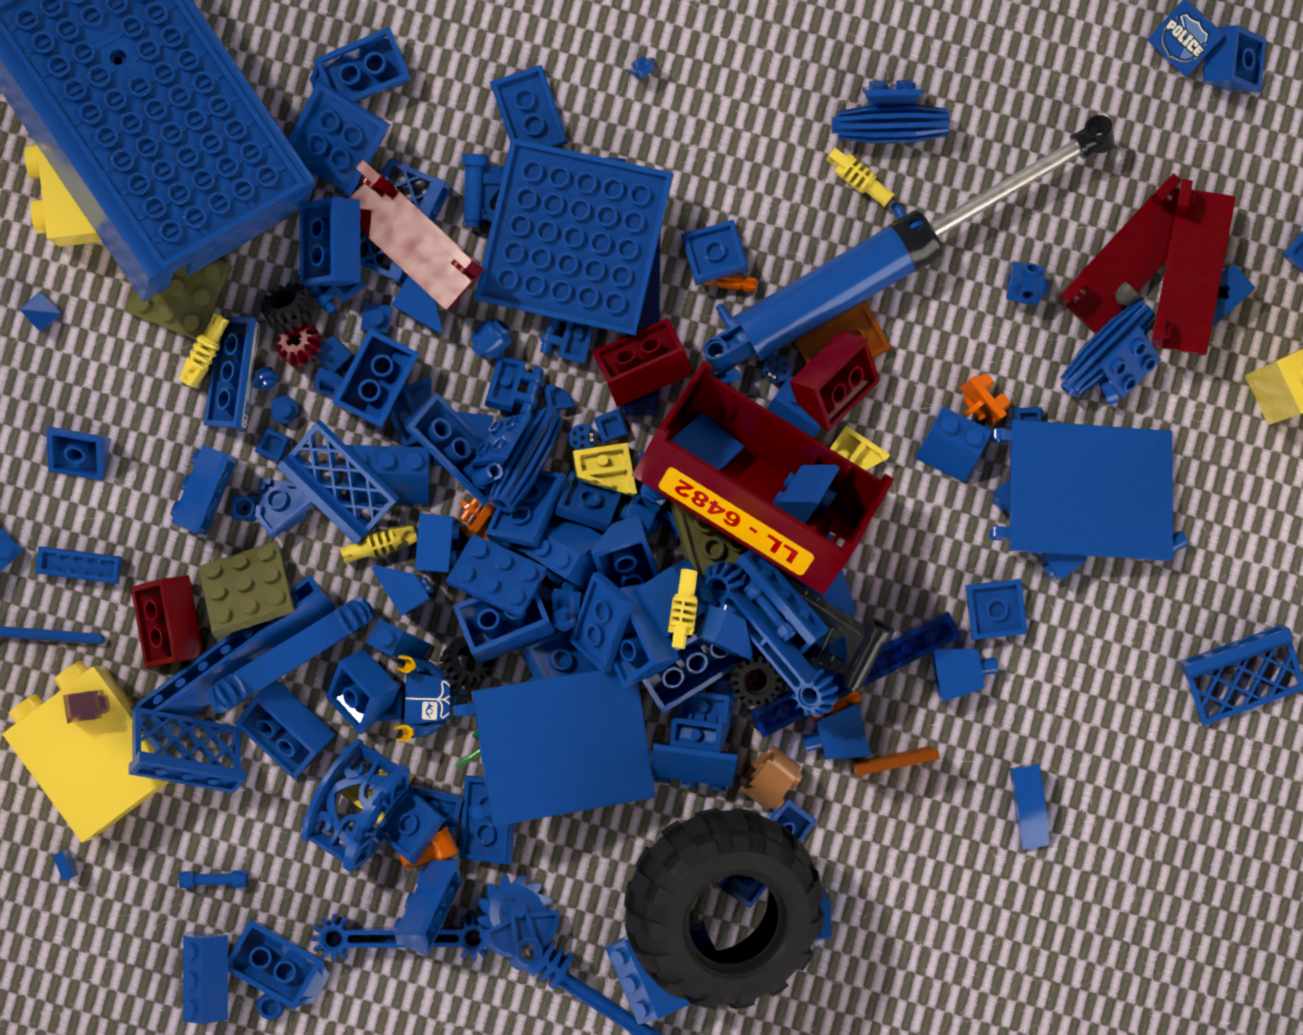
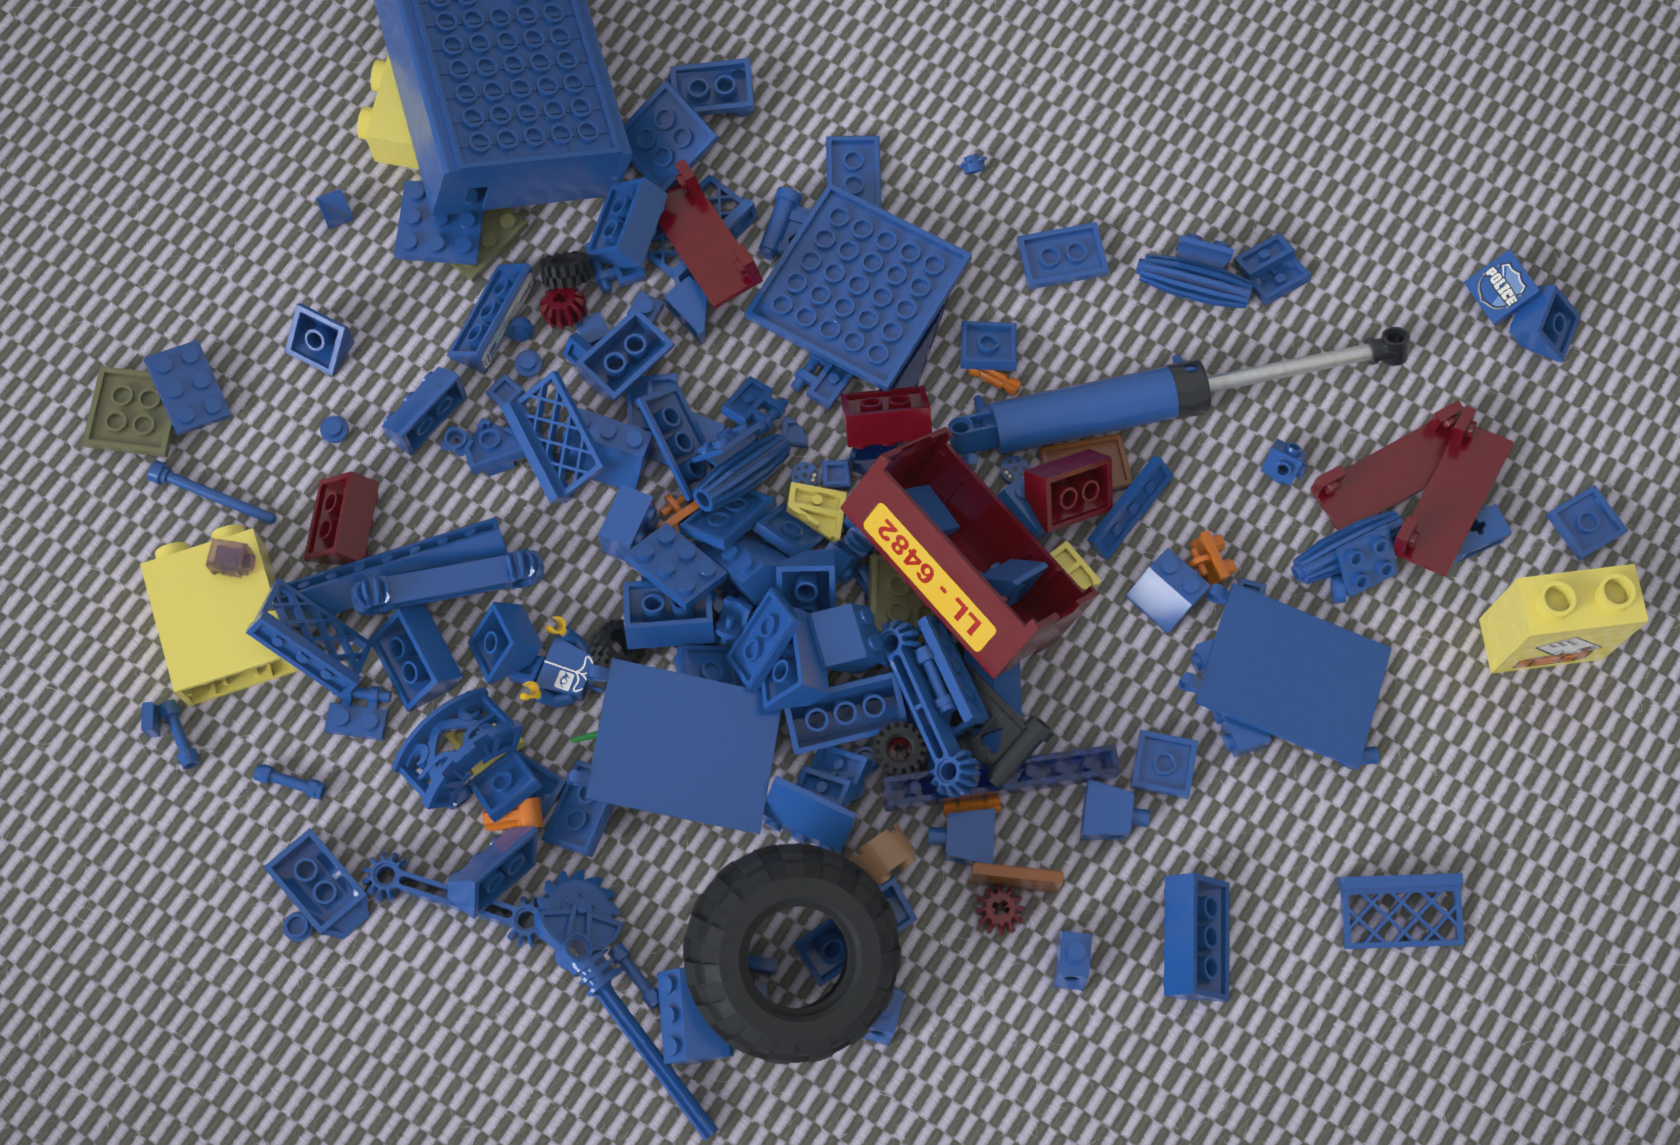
camera: 20 degrees right, 15 degrees down
blue plate [35,546,123,584] -> none
light yellow hinge [179,313,230,388] -> none
blue slope [183,931,228,1024] -> none
olive plate [198,541,295,638] -> none
light yellow hinge [340,523,418,564] -> none
blue slope [367,618,431,663] -> none
blue slope [371,565,435,616] -> none
blue head [471,318,512,359] -> none
blue pin [472,462,503,489] -> none
light yellow hinge [668,569,698,649] -> none
blue slope [696,604,753,660] -> none
blue tile [814,488,837,516] -> none
light yellow hinge [826,148,895,207] -> none
blue slope [1009,763,1050,850] -> none
dark grey hinge [1115,282,1140,306] -> none
none -> blue bar [158,699,200,769]
none -> blue plate [320,416,349,443]
none -> blue plate [324,686,392,741]
none -> blue plate [394,180,487,265]
none -> blue bar [607,942,660,1010]
none -> blue tile [748,955,778,975]
none -> dark red gear [974,885,1025,937]
none -> blue plate [1016,222,1109,290]
none -> blue torso [1053,930,1092,991]
none -> blue plate [1087,456,1174,560]
none -> blue slope [1163,873,1230,1002]
none -> blue slope [1234,233,1311,306]

